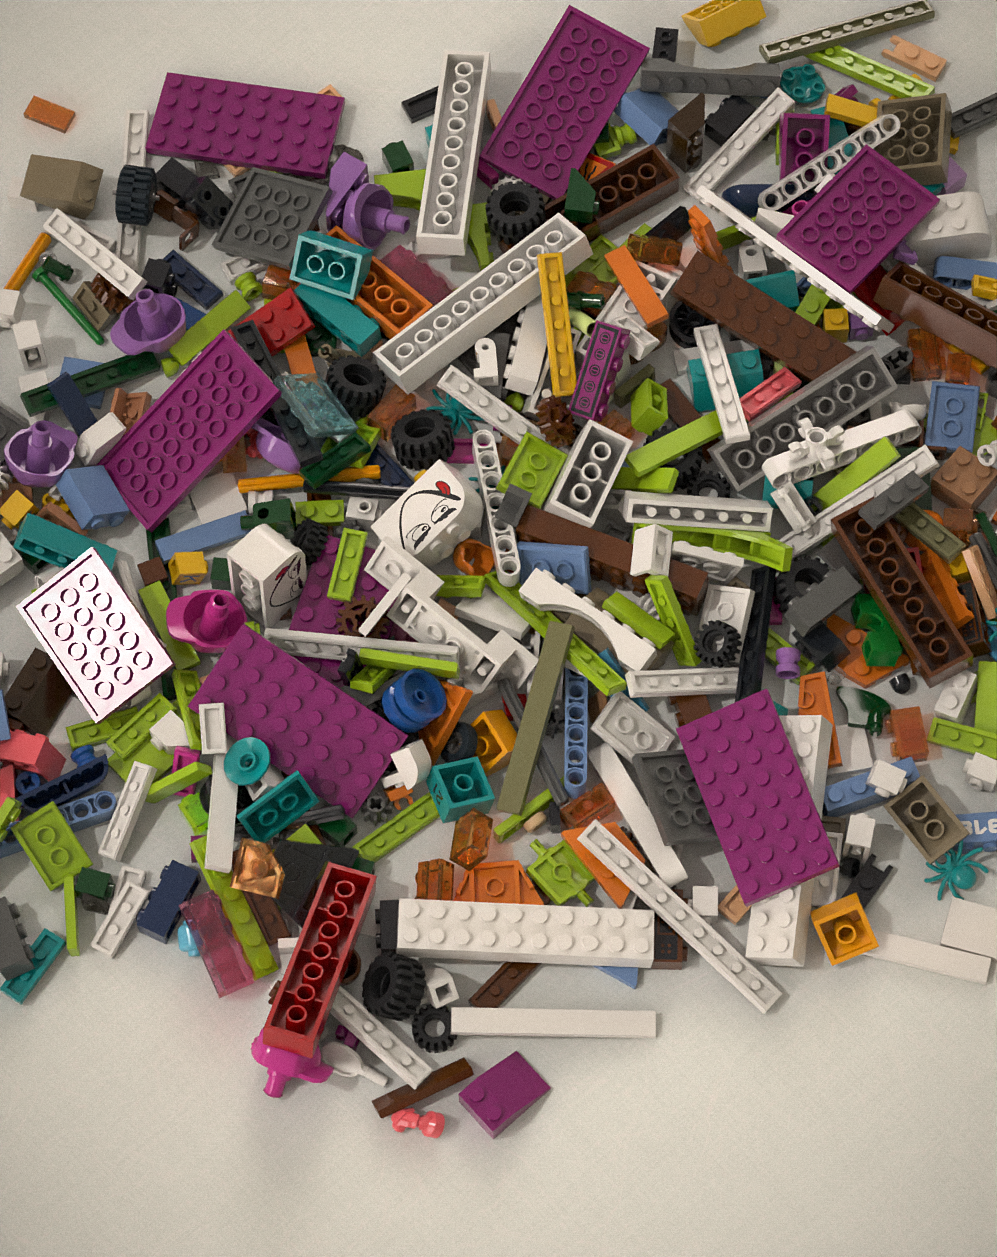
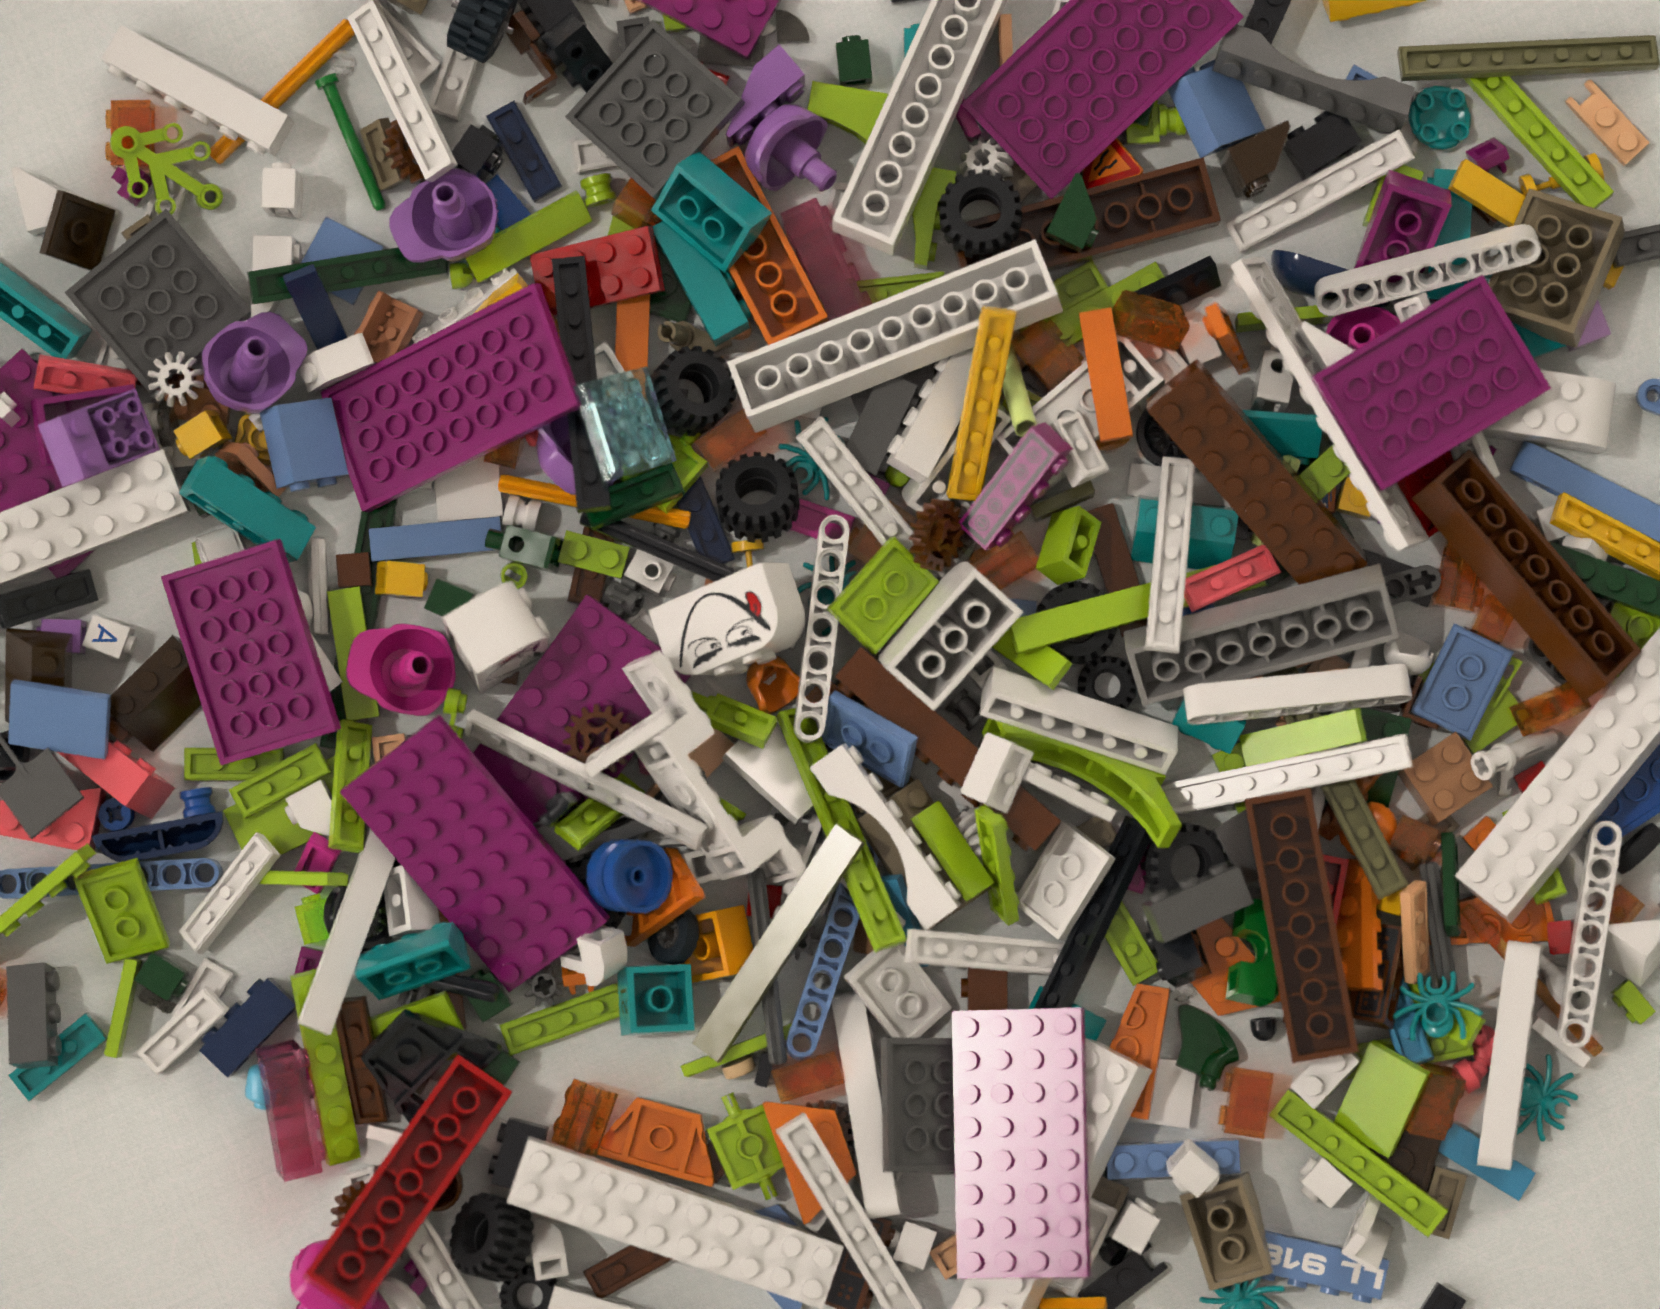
camera: 20 degrees right, 20 degrees up
dark green pin [42,256,74,282] -> none
white tile [199,703,227,755] -> none
teal dish [224,737,270,785] -> none
clear orange plate [230,838,285,899] -> none
black tyre [290,518,329,566] -> none
lime tile [327,528,368,603] -> none
lime tile [359,648,460,679] -> none
clear orange brick [449,808,493,871] -> none
white leg [473,338,498,387] -> none
dark grey panel [495,483,532,528] -> none
dark green pin [567,290,605,310] -> none
black tyre [694,620,742,668] -> none
white hinge [771,481,817,534] -> none
medium lavender wheel [776,647,801,679] -> none
white pin [788,417,845,470] -> none
black hinge [804,496,823,516] -> none
dark grey plate [858,470,929,530] -> none
medium lavender tile [893,239,918,265] -> none

